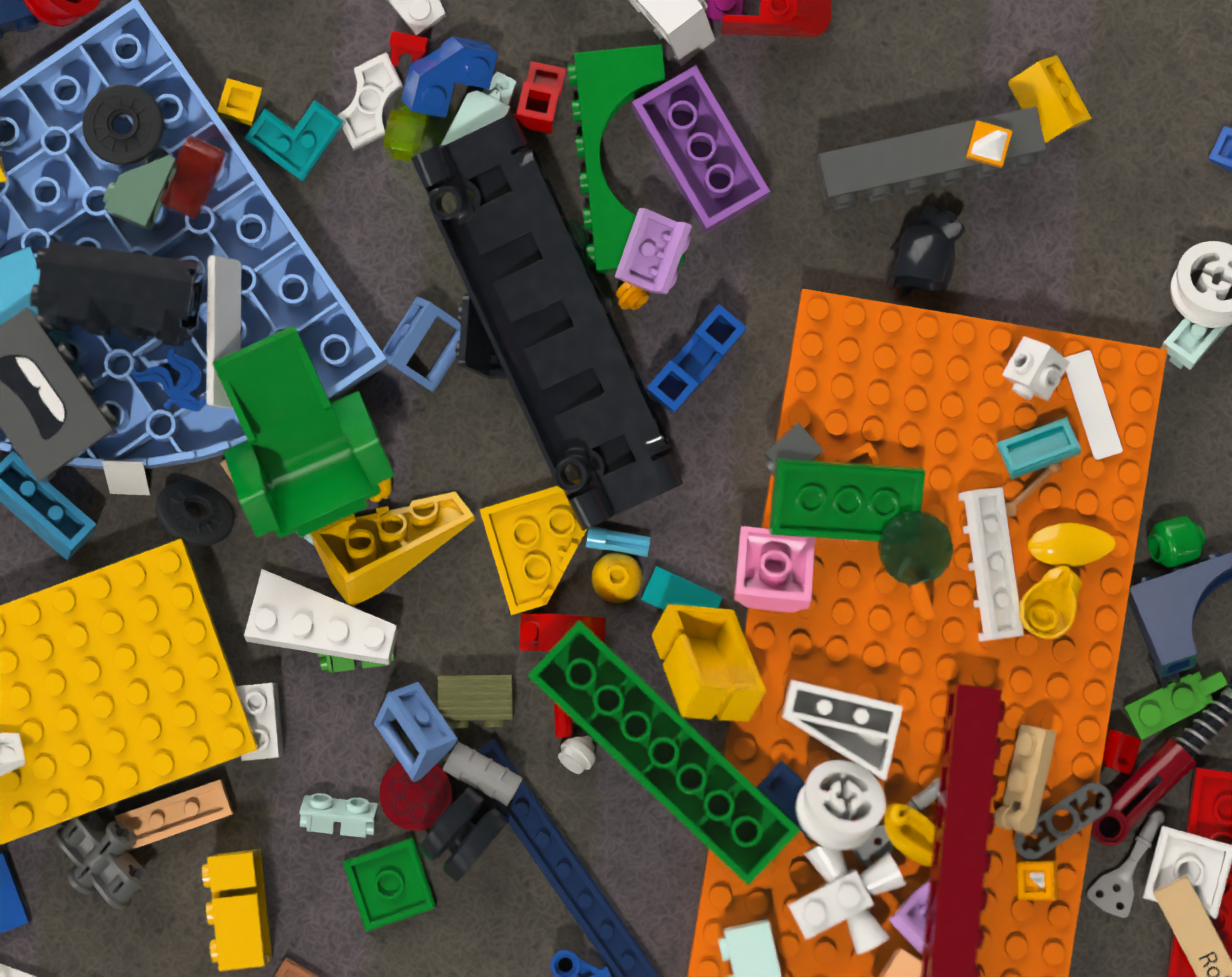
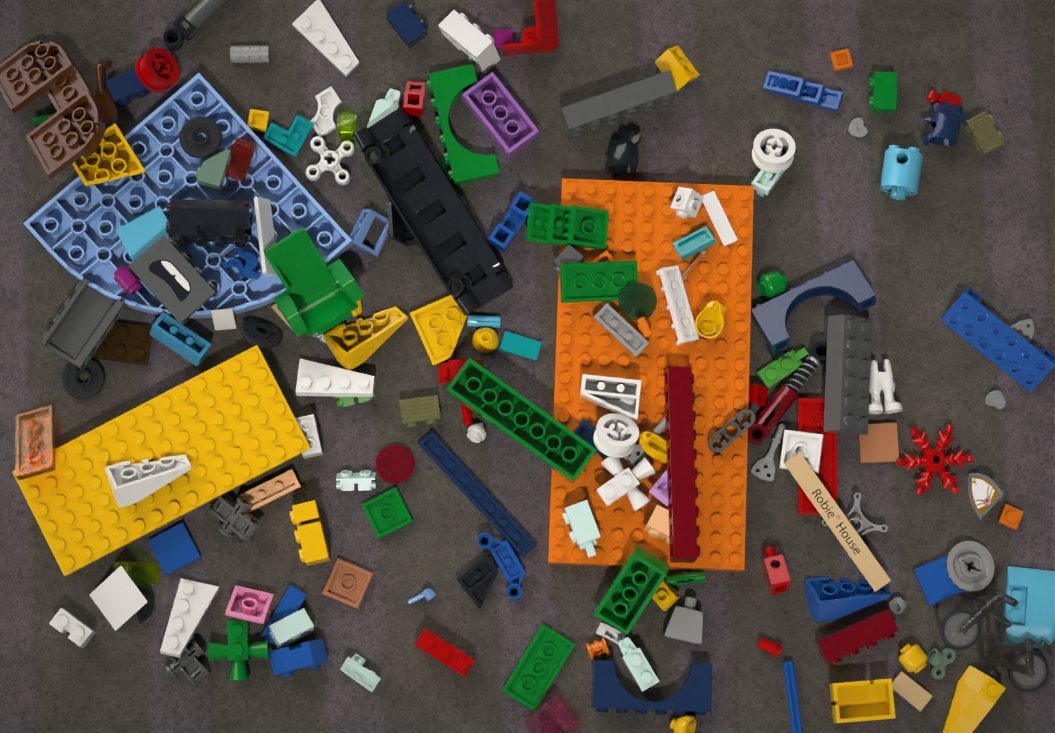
camera: 15 degrees left, 5 degrees down
medium blue tile [374,682,457,782] -> none
red tile [389,31,431,67] -> none
blue brick [401,36,498,118] -> none
black wheel [418,787,509,883] -> none
light grey axle [442,742,523,806] -> none
lavender bracket [614,208,692,294] -> none
light orange plate [616,282,649,310] -> none
yellow piece [651,604,766,722] -> none
bright pink slope [734,526,815,612] -> none
tile [965,120,1013,168] -> none
tan plate [995,724,1057,834] -> none
light orange tile [1017,861,1058,900] -> none
yellow arm [1028,523,1116,567] -> none
none -> white gear [306,136,355,186]
none -> green slope [525,202,609,249]
none -> light grey plate [593,303,649,358]

